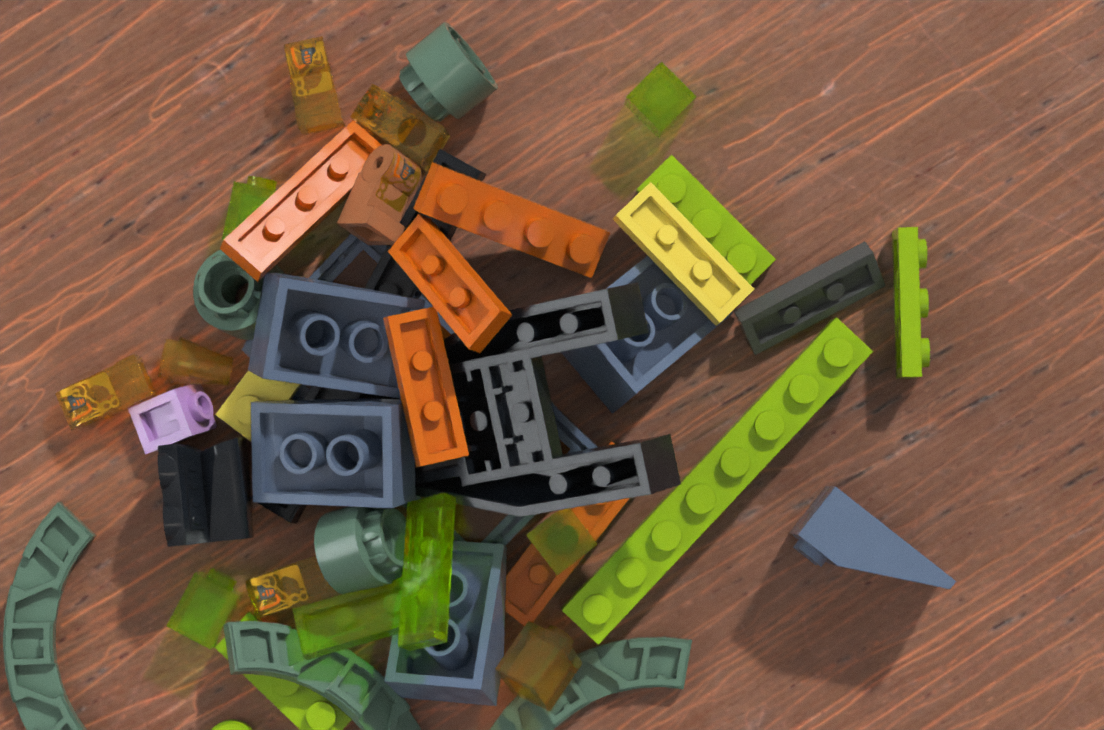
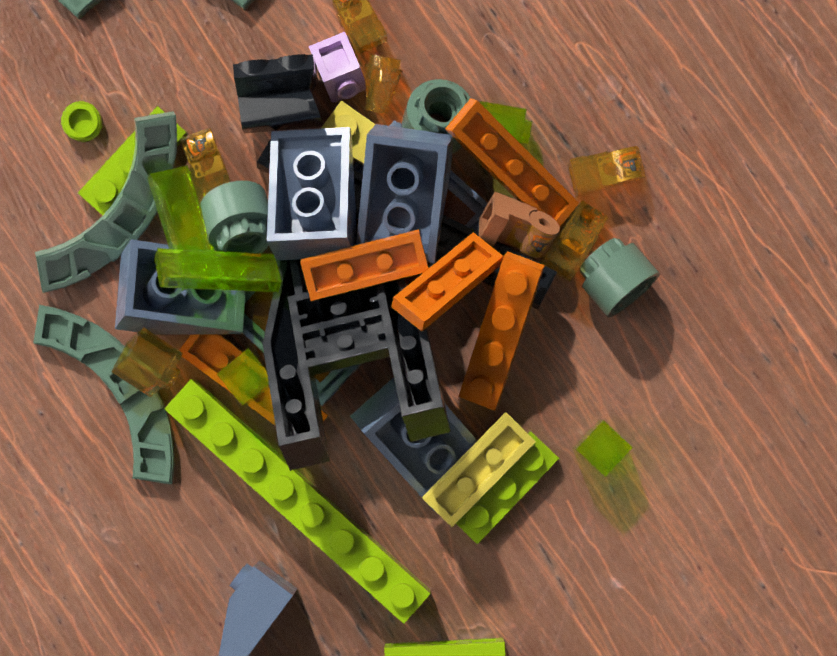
camera: 90 degrees right, 0 degrees up
clear neon green brick [167,568,244,650] -> none
dark grey plate [734,241,886,355] -> none

